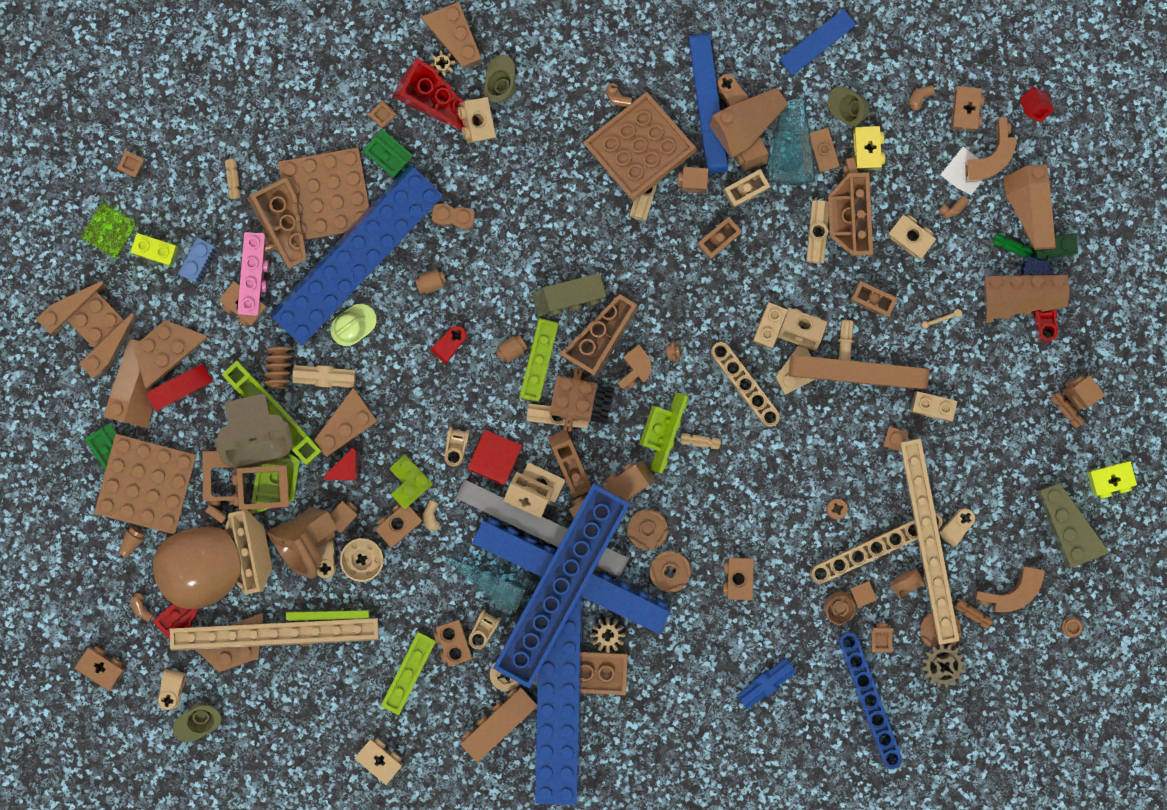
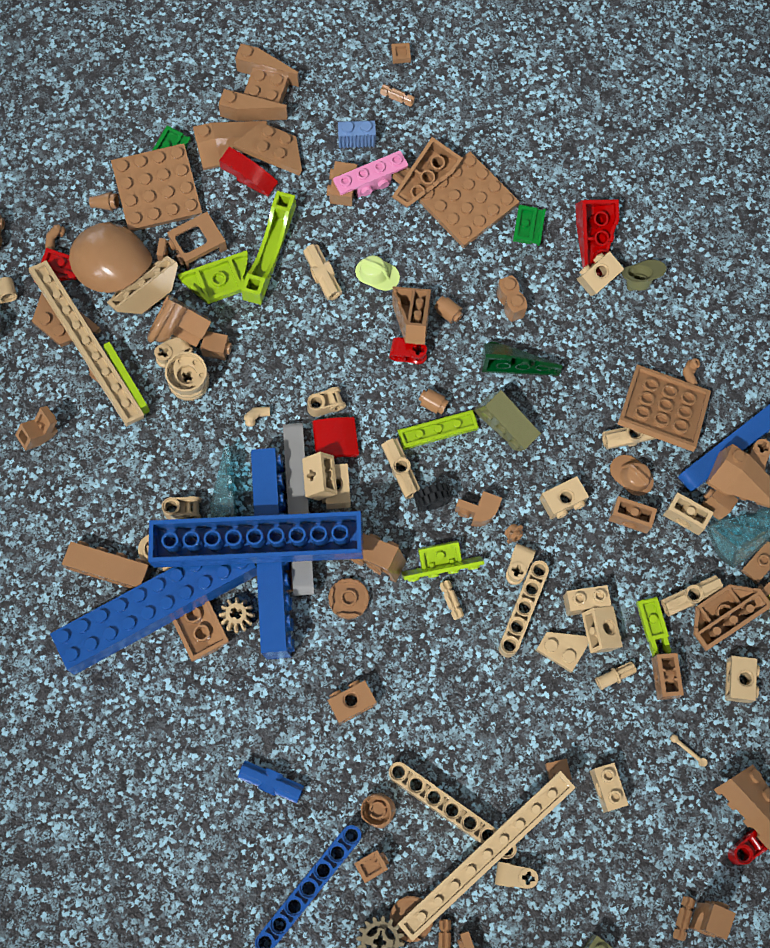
camera: 60 degrees right, 15 degrees down
clear neon green tile [80,203,138,259] -> none
neon yellow brick [130,233,180,267] -> none
dark tan piece [214,393,293,468] -> none
tan axle [225,159,241,199] -> none
medium nougat window [232,465,289,510] -> none
medium nougat piece [264,346,293,389] -> none
blue brick [269,165,443,345] -> none
medium nougat wedge [314,388,378,458] -> none
red slope [323,448,359,481] -> none
tan brick [354,738,403,785] -> none
medium nougat tile [368,100,397,129] -> none
medium nougat brick [375,504,423,548] -> none
lime plate [381,632,436,715] -> none
lime plate [389,455,433,510] -> none
medium nougat wedge [421,2,482,70] -> none
tan gear [430,51,456,78] -> none
medium nougat brick [433,619,473,667] -> none
medium nougat slope [547,430,591,498] -> none
medium nougat plate [549,368,597,431] -> none
medium nougat wedge [559,294,639,378] -> none
medium nougat plate [649,551,691,592] -> none
medium nougat brick [677,167,708,194] -> none
medium nougat beam [789,355,930,390] -> none
medium nougat wheel [826,499,848,519] -> none
medium nougat tile [850,581,877,608] -> none
medium nougat hair [890,568,926,600] -> none
none -> medium nougat brick [15,406,58,451]
none -> medium nougat axle [380,84,415,107]
none -> medium nougat wedge [392,286,431,345]
none -> dark green wedge [482,342,562,376]
none -> tan piece [506,543,536,585]
none -> tan brick [539,476,589,519]
none -> medium nougat piece [610,455,654,496]
none -> lime hinge [636,597,671,657]

